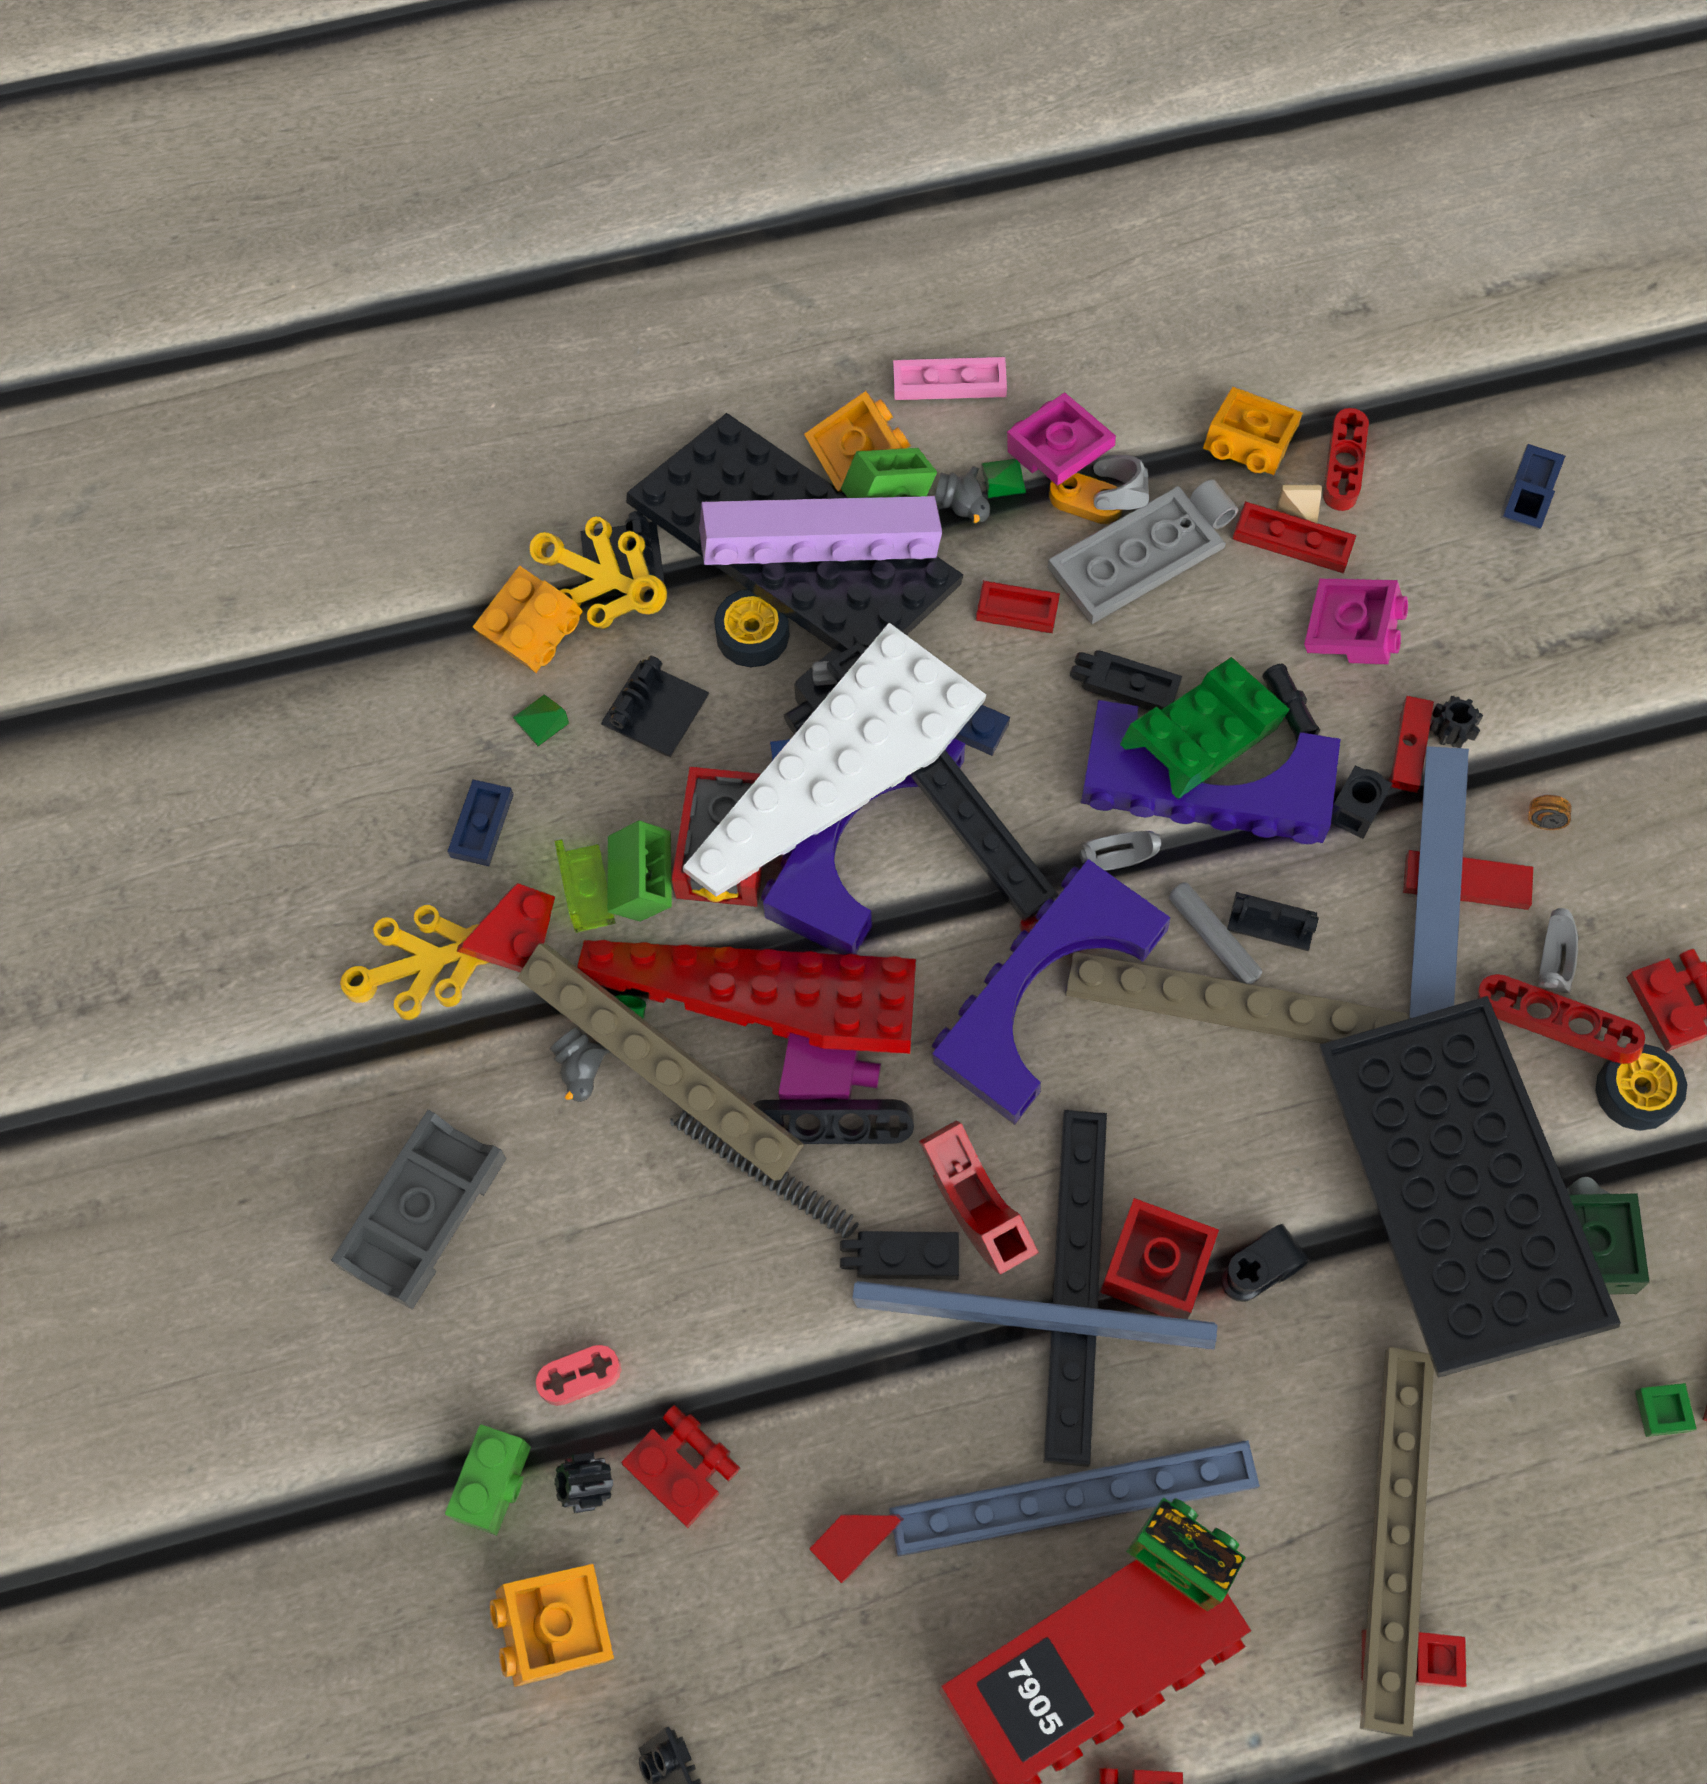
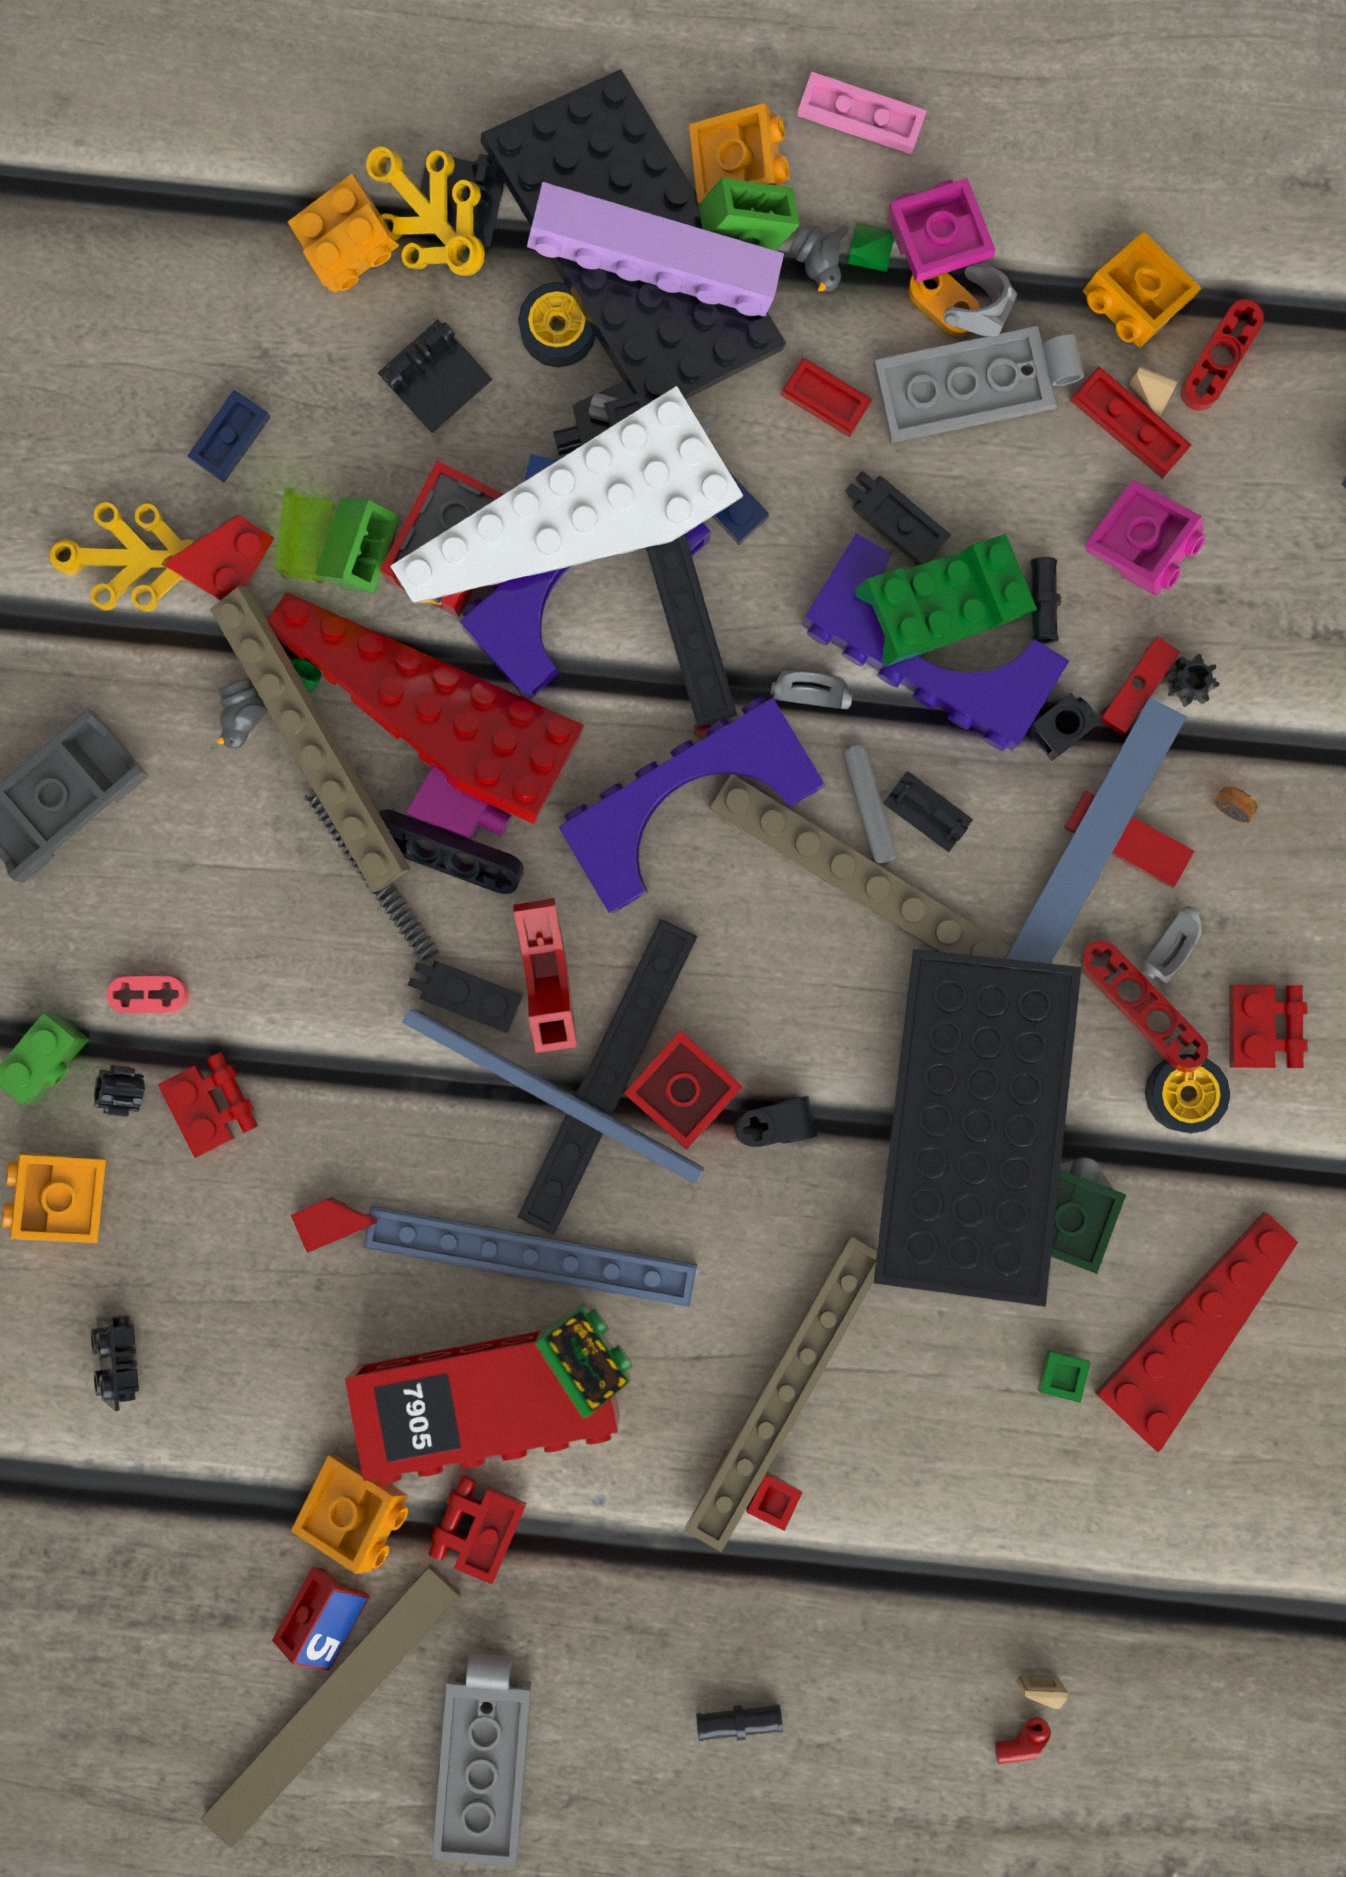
camera: 20 degrees right, 20 degrees up
green slope [513,694,569,747] -> none

